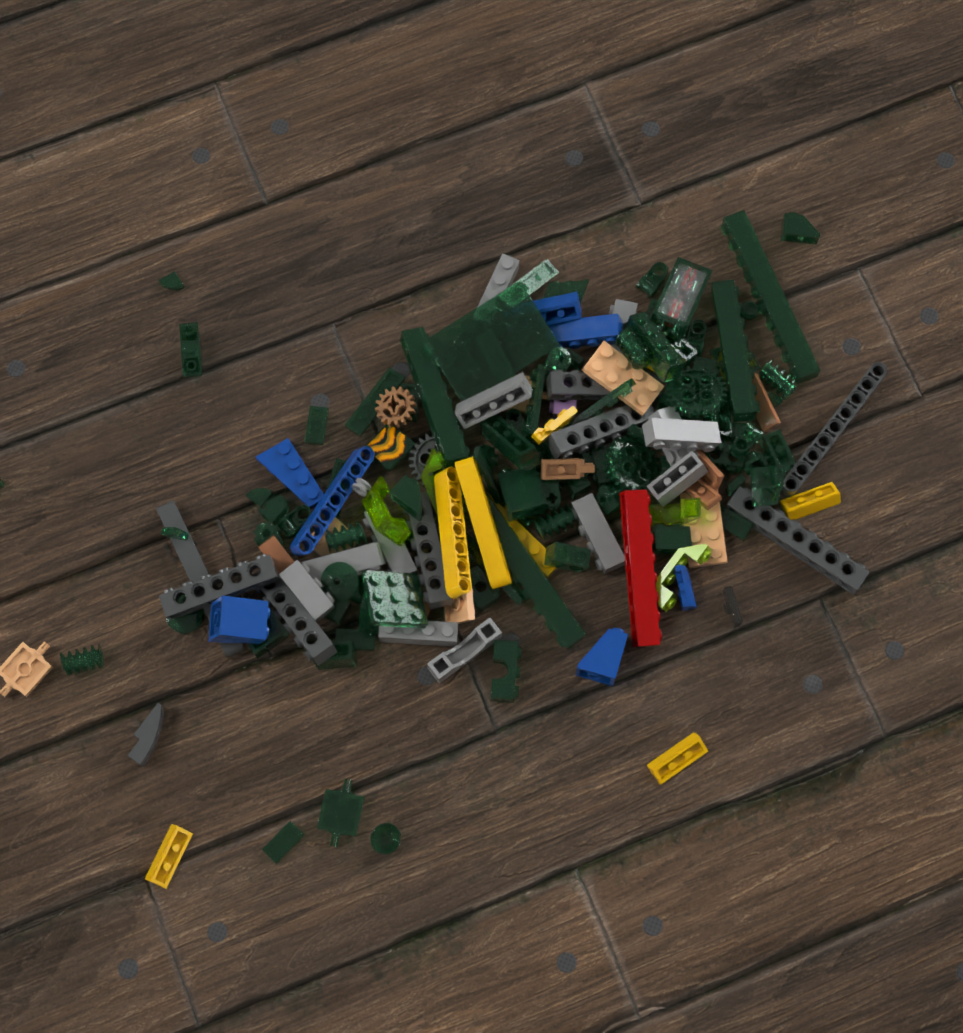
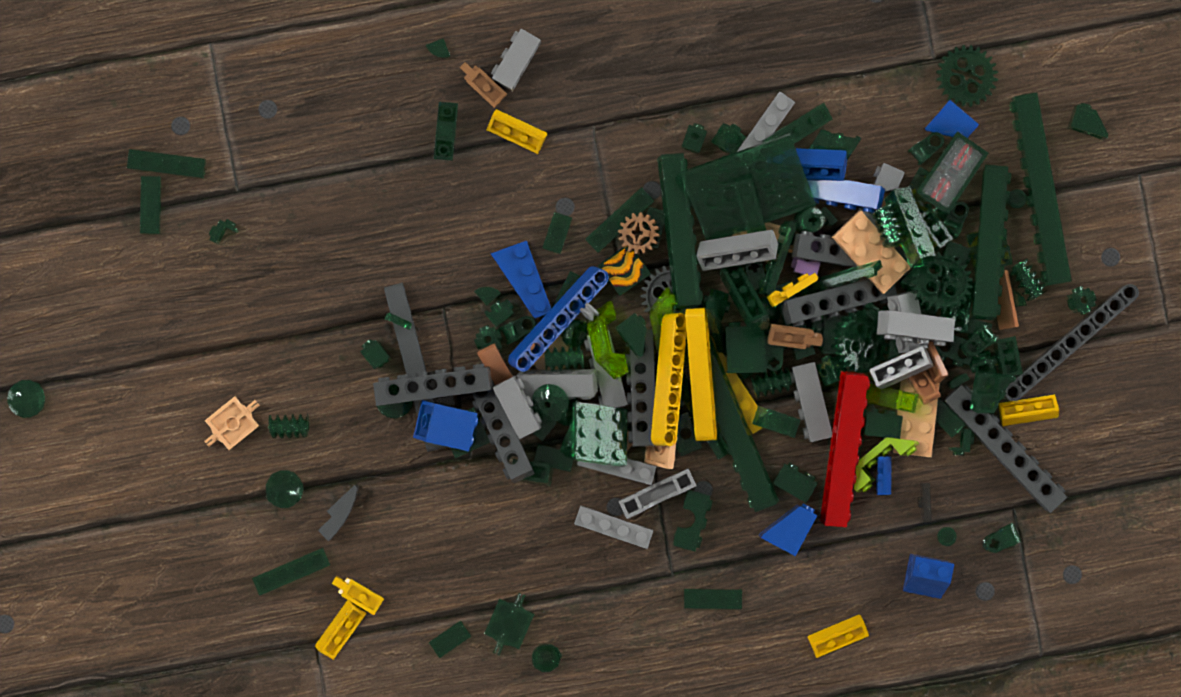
camera: 10 degrees right, 15 degrees up
none -> clear green plate [252,547,331,596]
none -> clear green dish [266,470,303,508]
none -> yellow hinge [332,576,384,615]
none -> clear green brick [360,339,392,370]
none -> medium nougat hinge [460,62,507,108]
none -> yellow slope [486,109,547,154]
none -> light grey brick [491,29,541,92]
none -> clear green hair [562,319,588,348]
none -> light grey arch [574,505,653,549]
none -> clear green brick [681,123,707,154]
none -> clear green plate [684,589,742,609]
none -> clear green brick [711,123,746,156]
none -> clear green brick [772,462,818,503]
none -> blue slope [903,554,954,599]
none -> blue slope [925,100,979,141]
none -> clear green gear [935,45,998,107]
none -> clear green plate [937,527,957,546]
none -> clear green bracket [948,429,974,456]
none -> clear green piece [982,523,1022,553]
none -> clear green brick [1067,286,1097,315]

